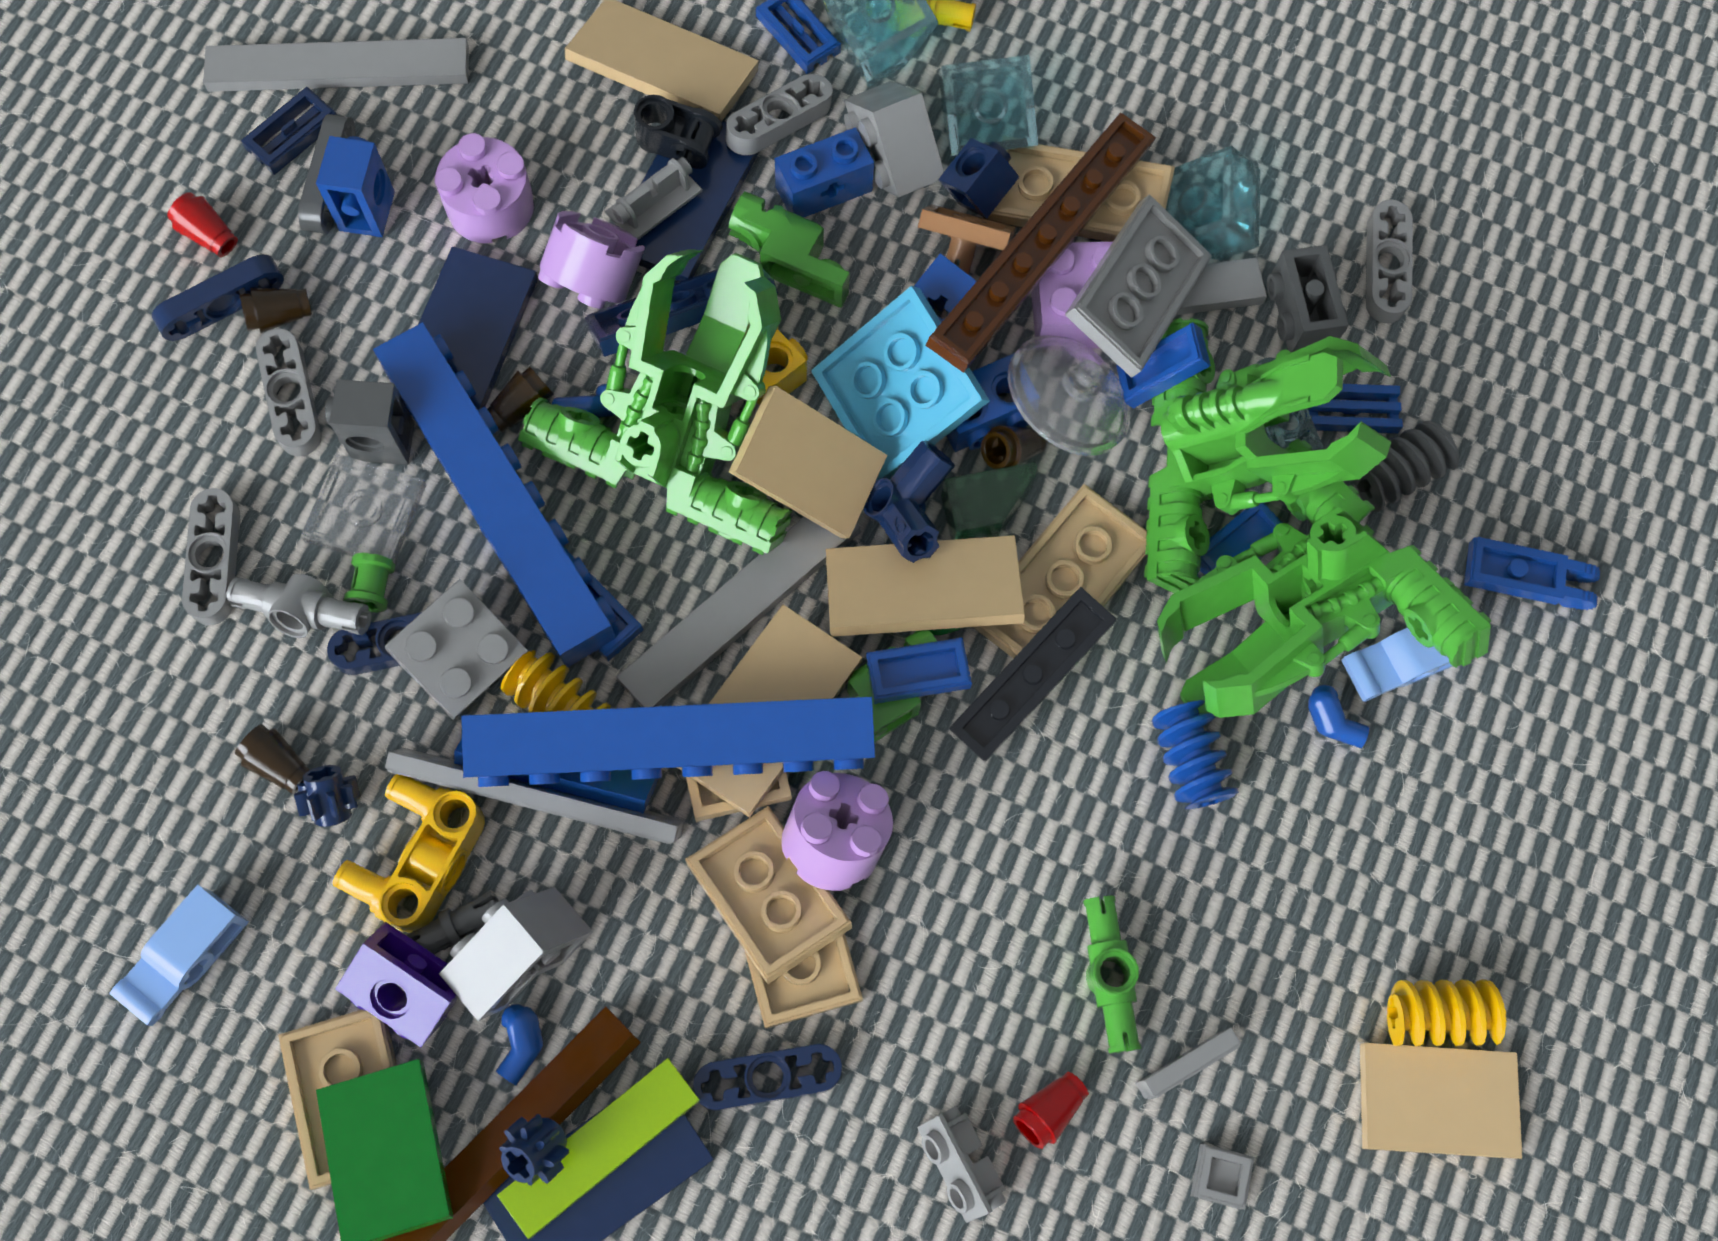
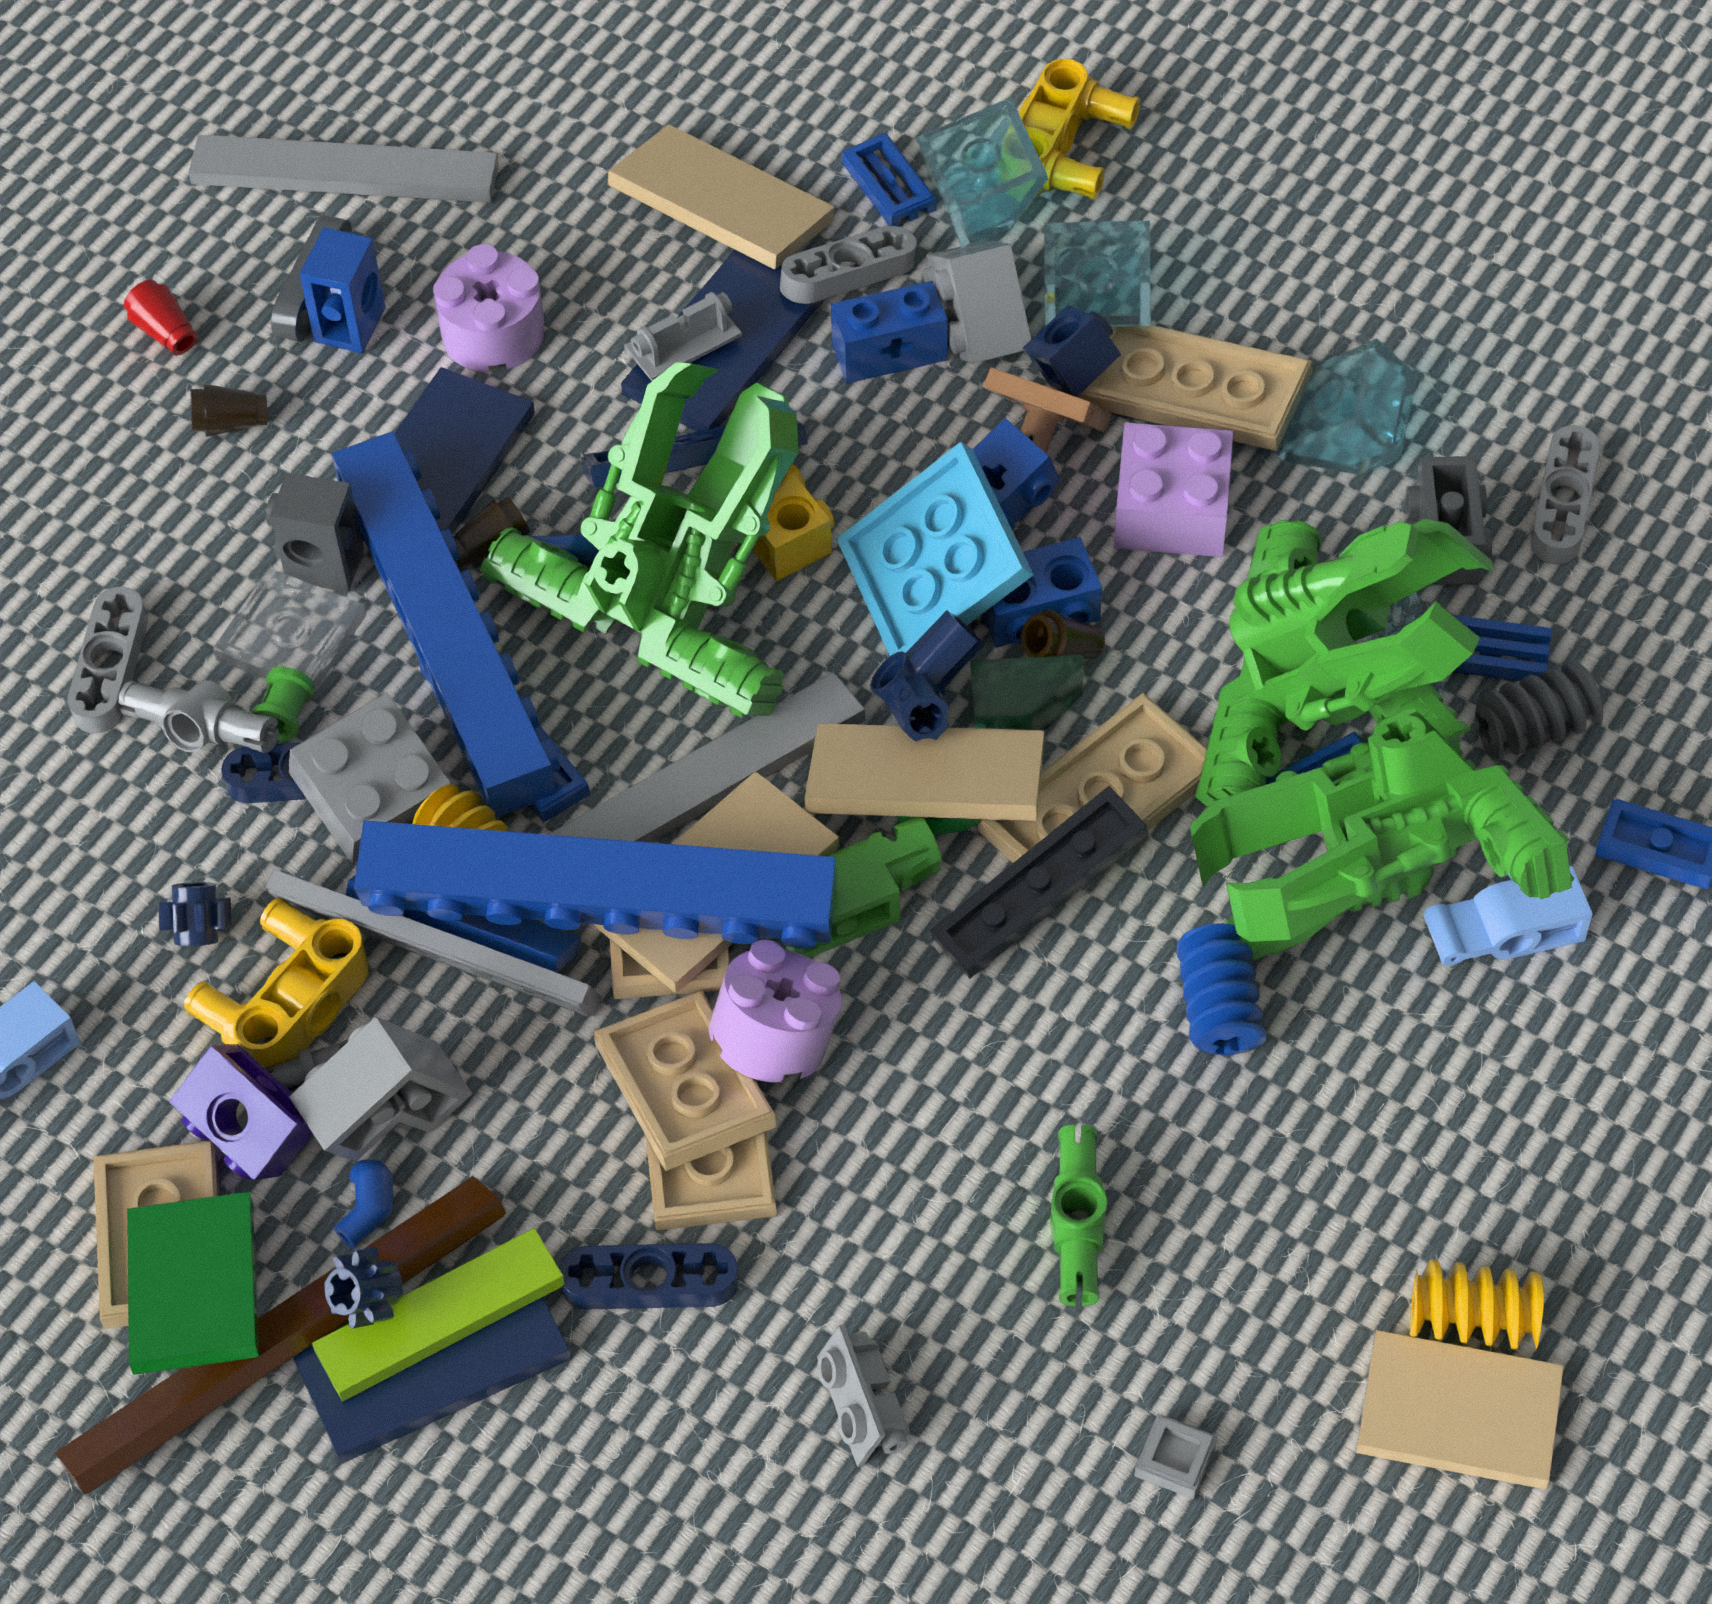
camera: 15 degrees right, 15 degrees down
dark blue beam [152,254,284,341] -> none
dark brown cone [235,724,310,794] -> none
dark blue tile [240,86,337,175] -> none
light grey beam [256,328,322,456] -> none
lavender brick [538,211,645,309] -> none
black piece [634,94,723,169] -> none
bright green plate [728,191,850,308] -> none
tan tile [729,386,887,539] -> none
blue tile [866,637,972,704] -> none
reddish brown tile [925,112,1156,373] -> none
clear dish [1008,335,1130,456] -> none
red cone [1013,1072,1089,1149] -> none
light grey tile [1065,194,1212,378] -> none
blue tile [1116,322,1211,408] -> none
light grey tile [1135,1027,1241,1100] -> none
light grey tile [1177,258,1267,315] -> none
blue arm [1308,685,1369,748] -> none

